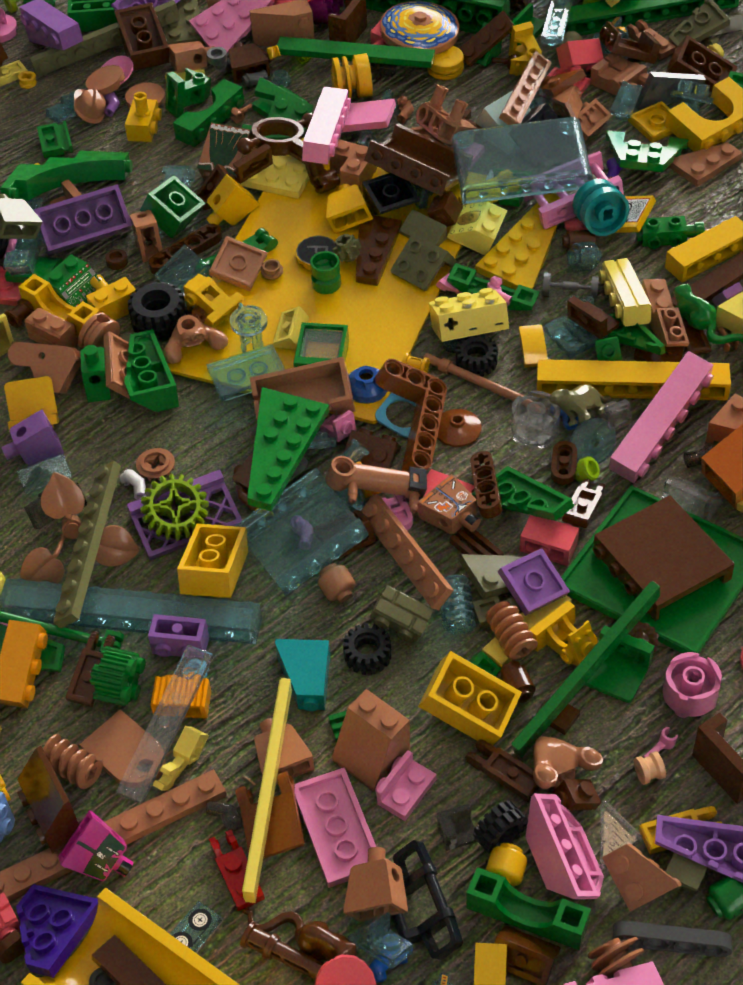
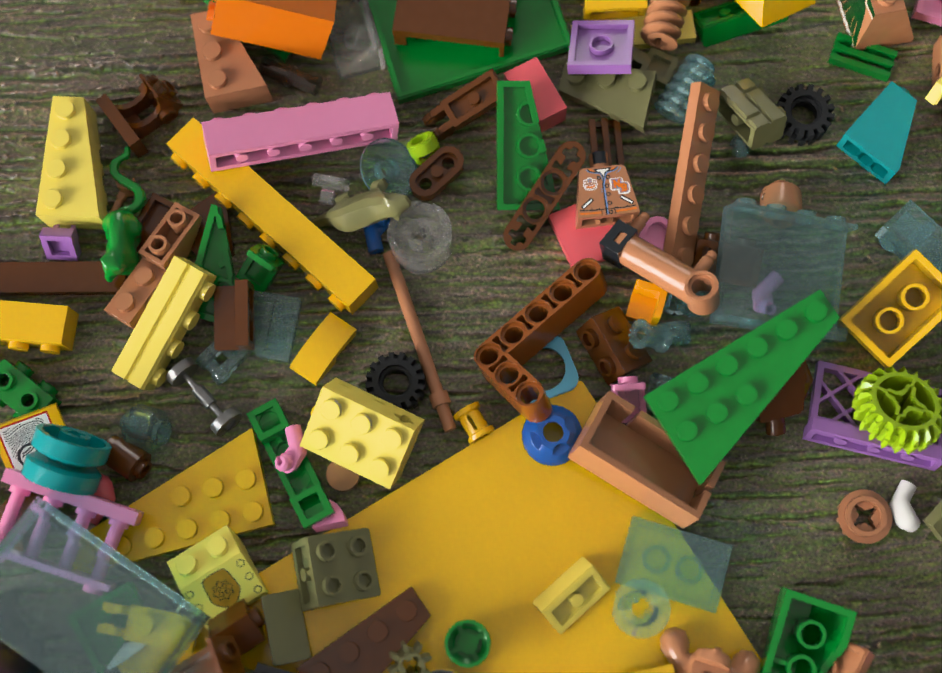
camera: 140 degrees left, 25 degrees up
window [293,322,349,367] -> none
dark orange dish [437,409,482,447] -> none

